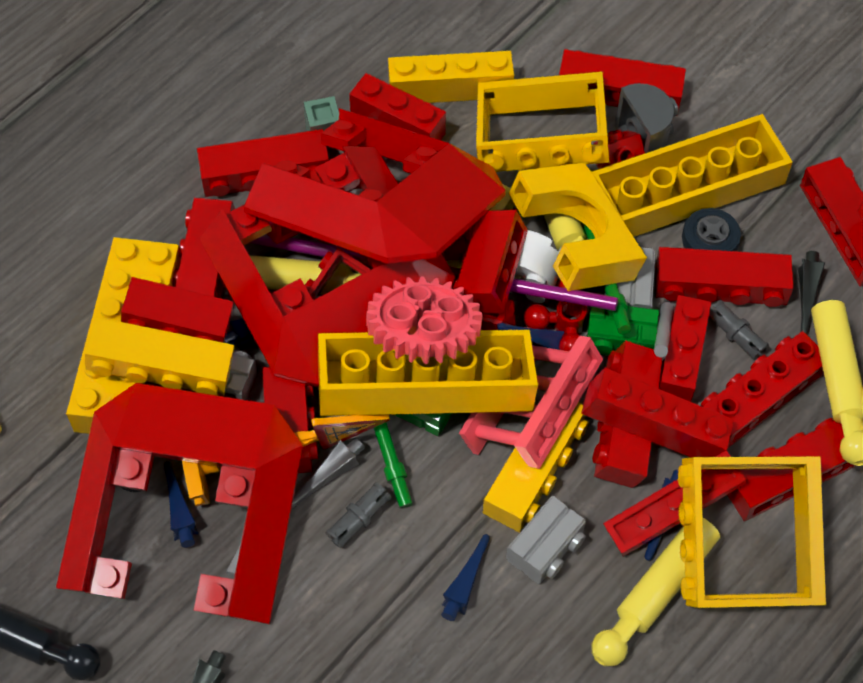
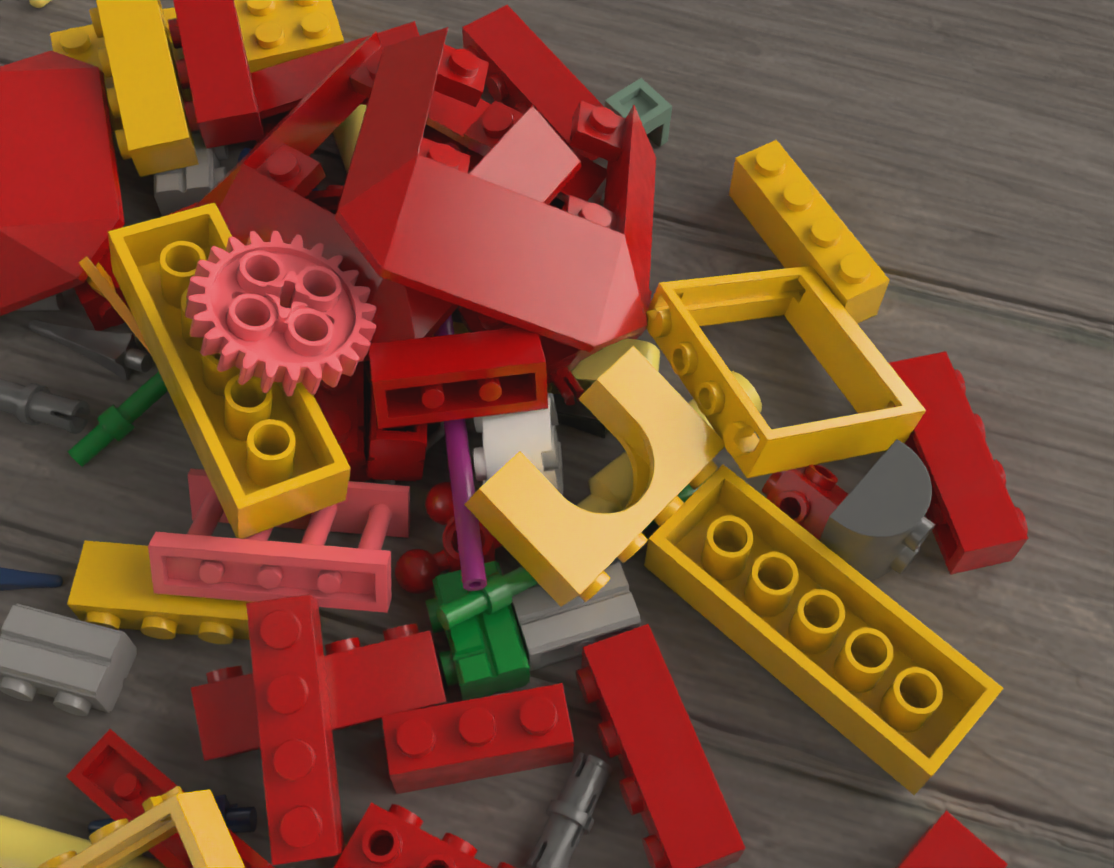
camera: 65 degrees right, 0 degrees up
red brick [349,73,446,140] -> none
dark blue piece [497,323,564,350] -> none
light grey bar [654,302,674,357] -> none
black wheel [681,208,741,251] -> none

